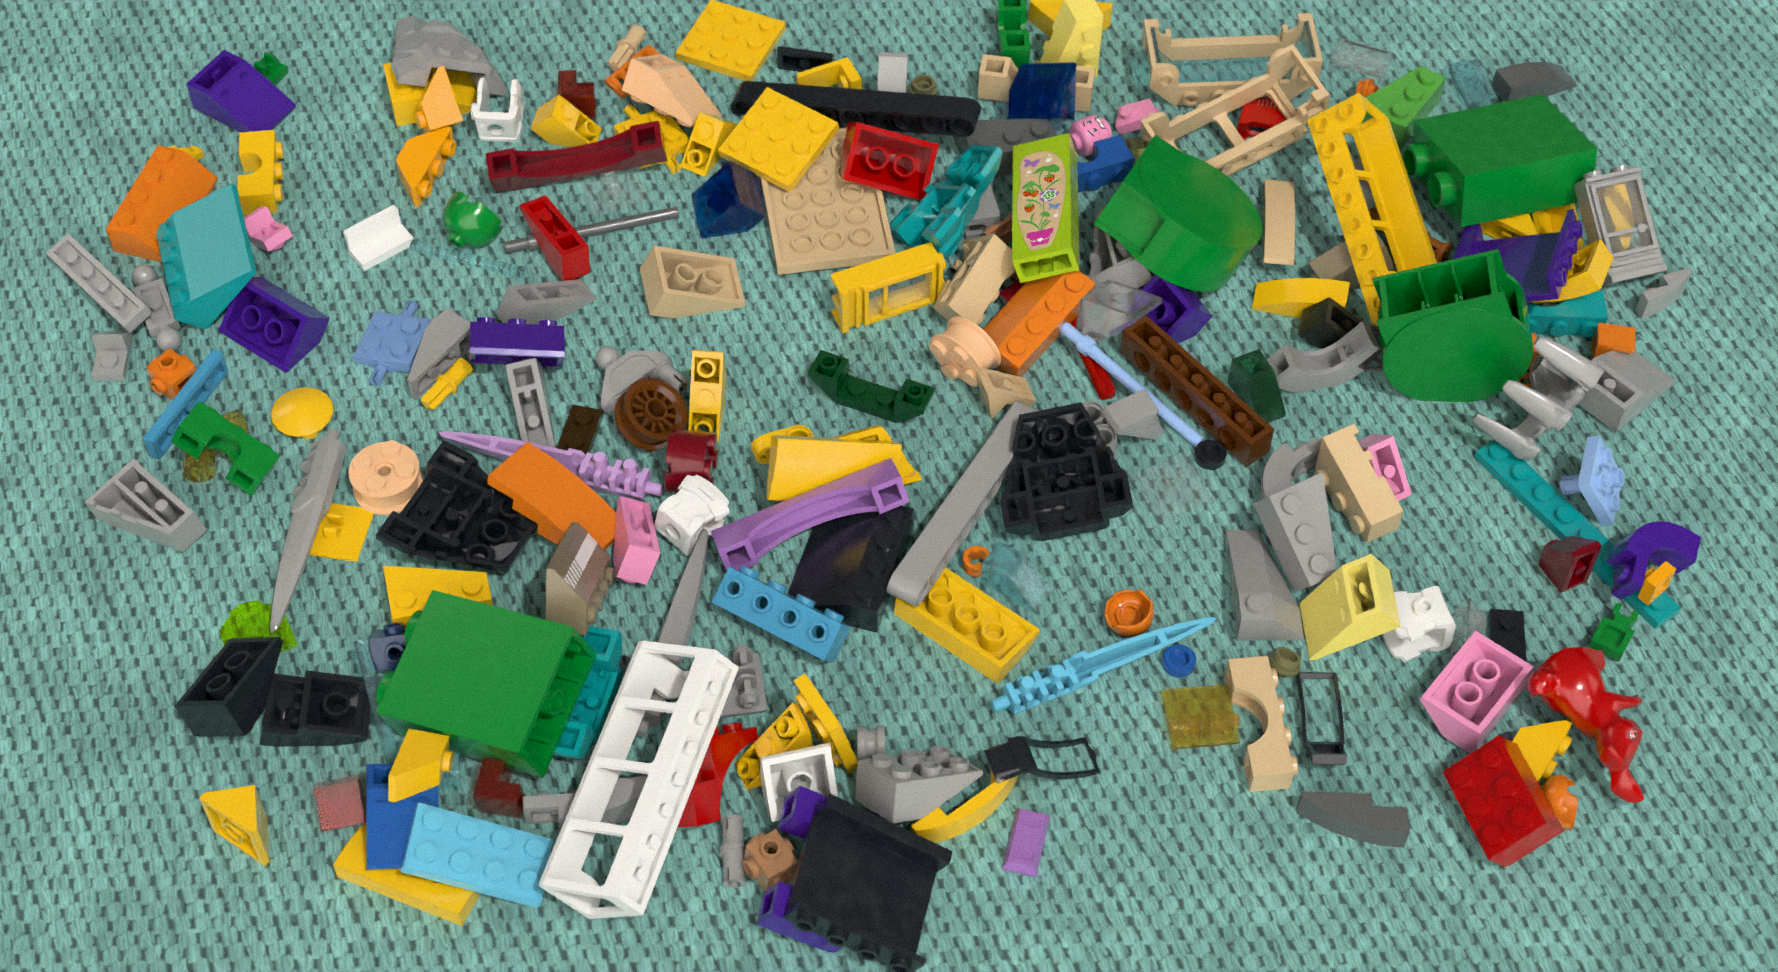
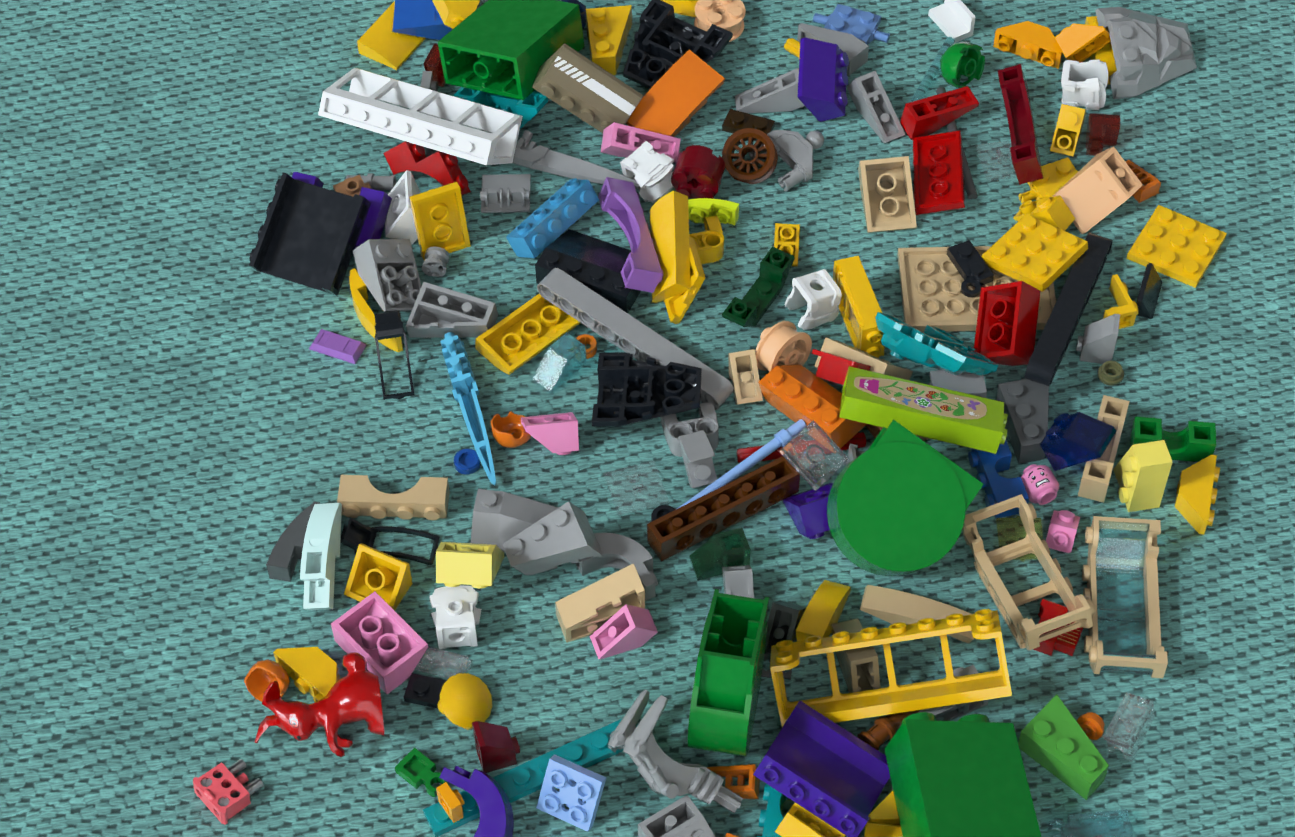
camera: 100 degrees right, 0 degrees up
medium azure plate [400,802,554,908] -> none
lavender piece [438,431,664,502] -> none
tan axle [608,25,646,72] -> none
yellow slope [688,350,727,443] -> none
clear blue slope [691,160,766,239] -> none
clear yellow hinge [1161,684,1240,749] -> none
olive plate [1268,647,1301,677] -> none
red brick [1443,735,1564,867] -> none
none -> coral piece [193,759,264,825]
none -> light aqua slope [300,503,342,610]
none -> yellow slope [343,543,413,611]
none -> light grey wedge [406,282,498,338]
none -> yellow dish [437,673,493,730]
none -> bright pink slope [521,412,579,455]
none -> neon yellow slope [688,198,739,225]
none -> yellow slope [774,223,800,267]
none -> white piece [784,269,842,330]
none -> red panel [812,349,871,385]
none -> red tile [913,130,965,215]
none -> black hinge [947,240,994,297]

